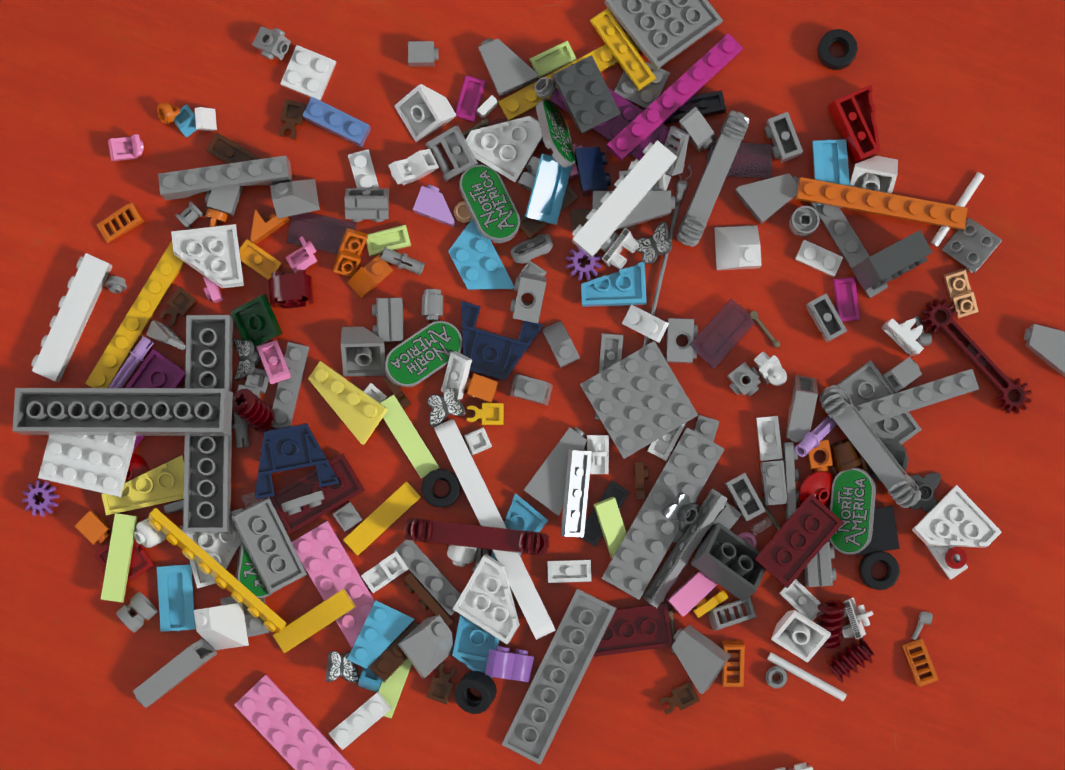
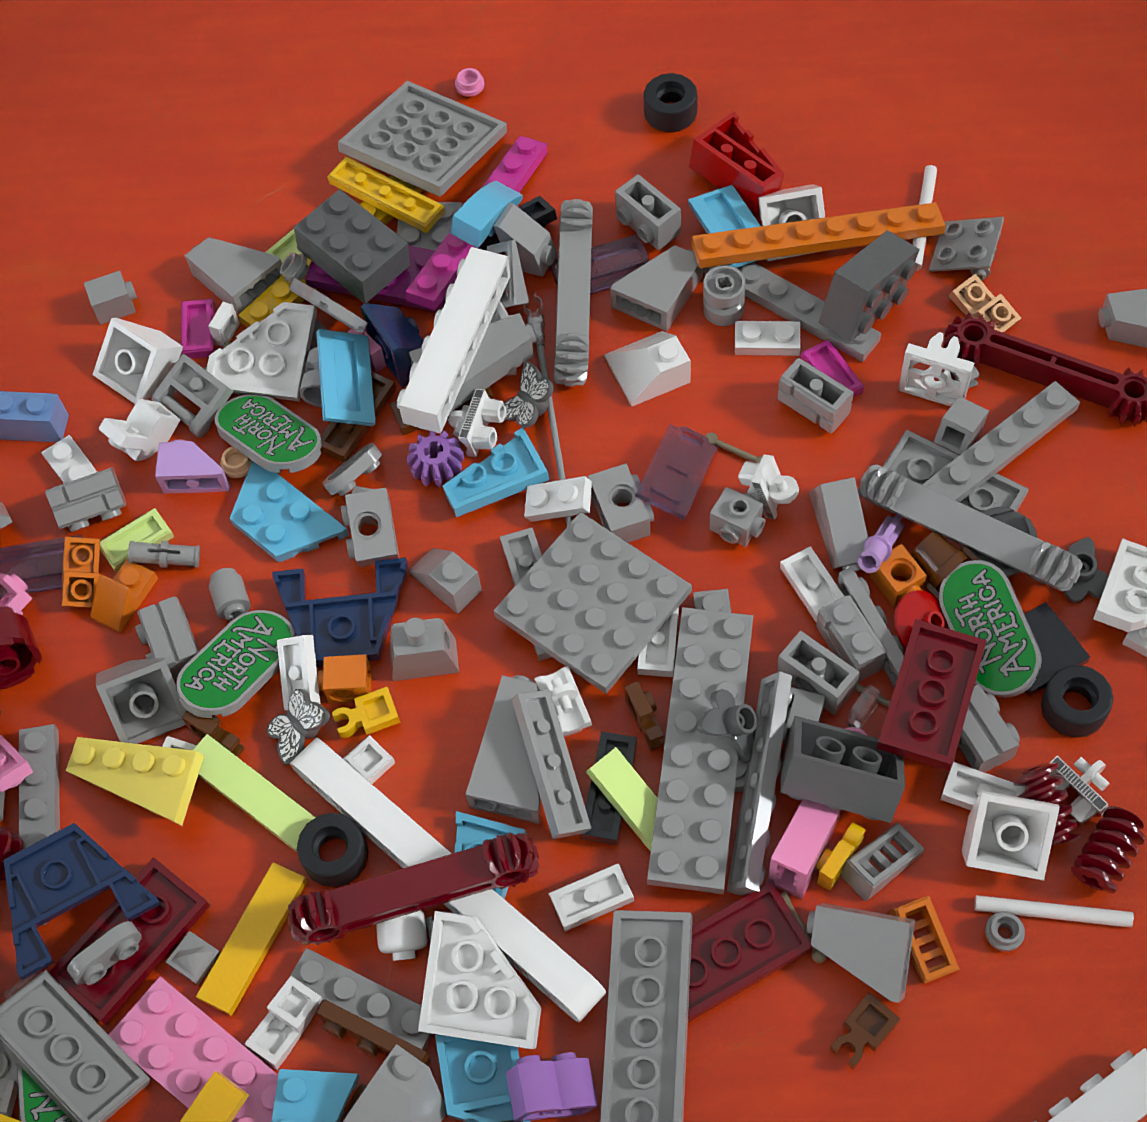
camera: 15 degrees left, 25 degrees down
none -> medium azure slope [450,181,523,248]

